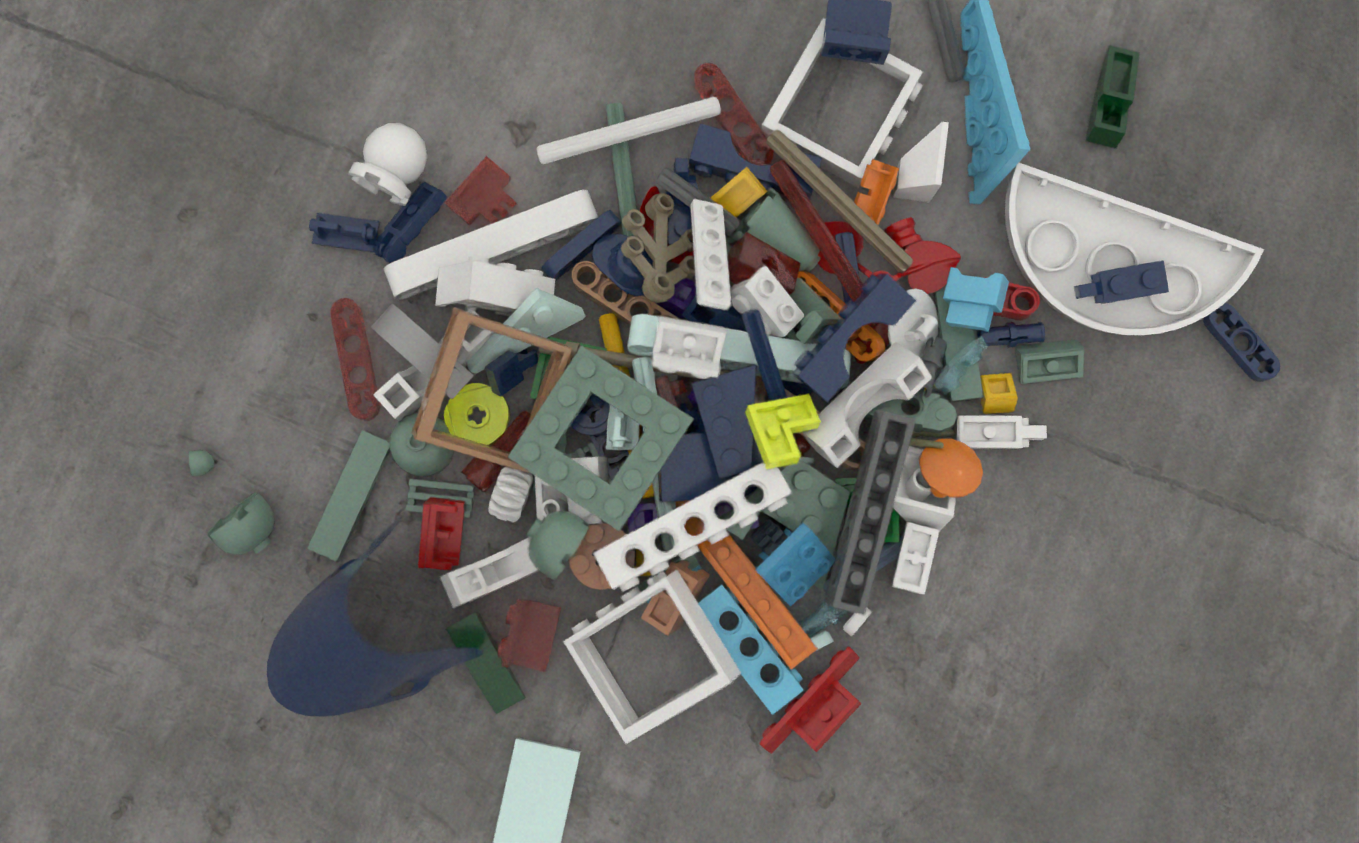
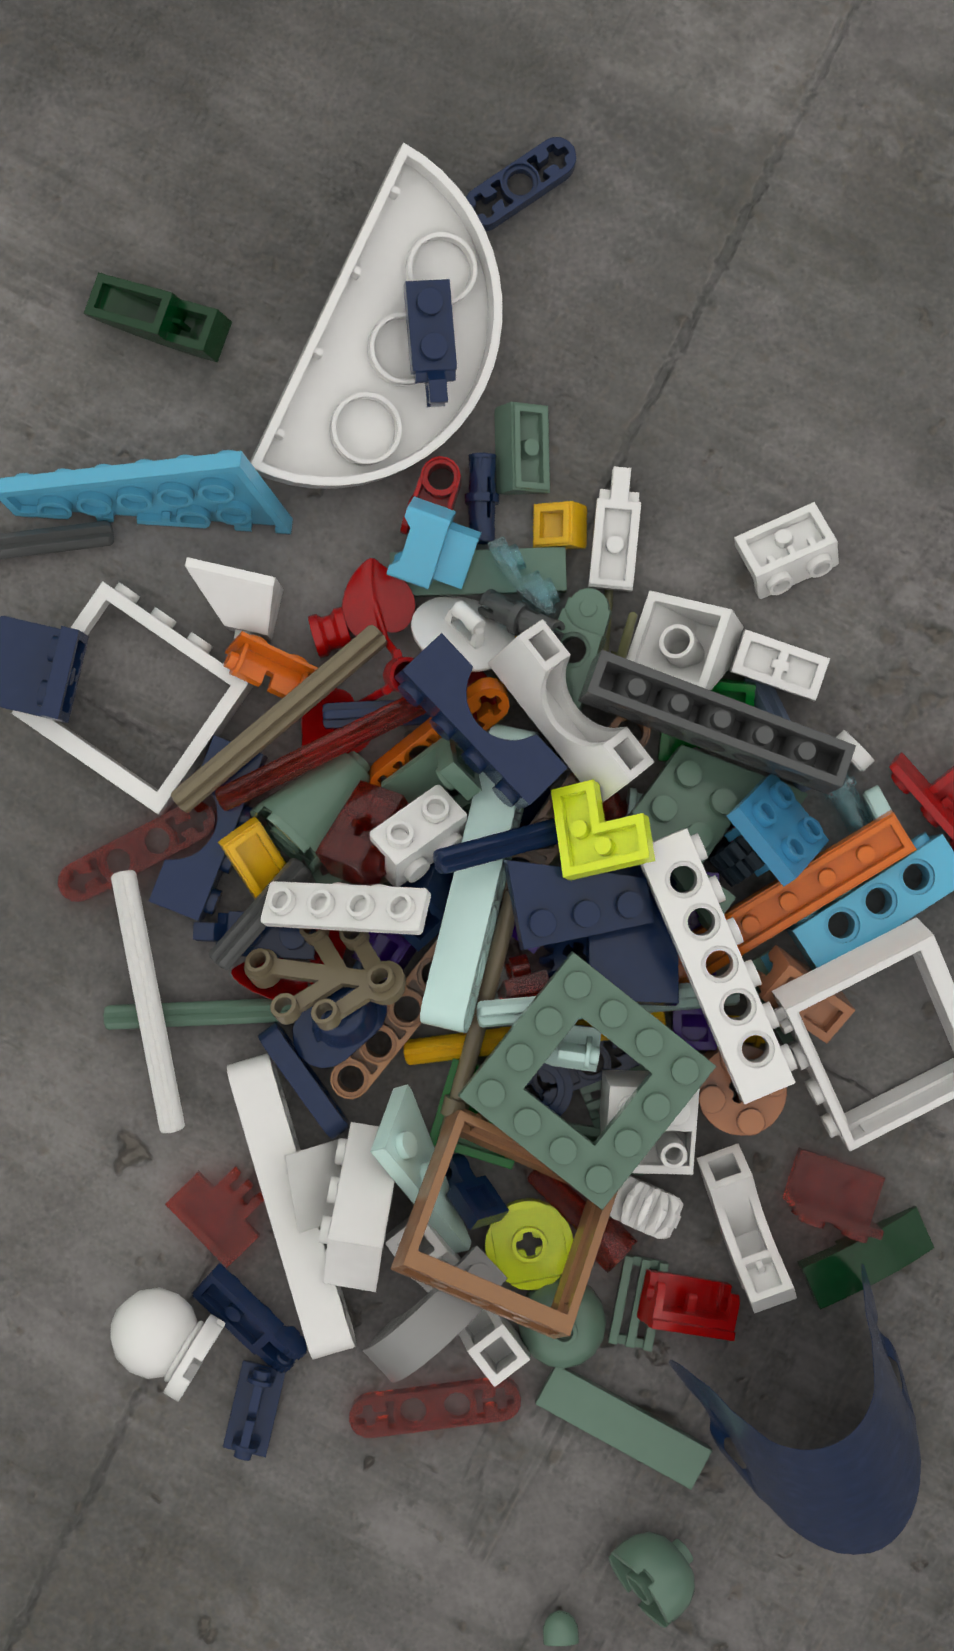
camera: 85 degrees left, 5 degrees up
sand green cylinder [526,511,589,580] -> none
white bracket [652,316,726,379] -> none
orange dish [918,439,983,498] -> none
none -> white sticker [284,1139,342,1234]
none -> white bracket [734,502,839,599]

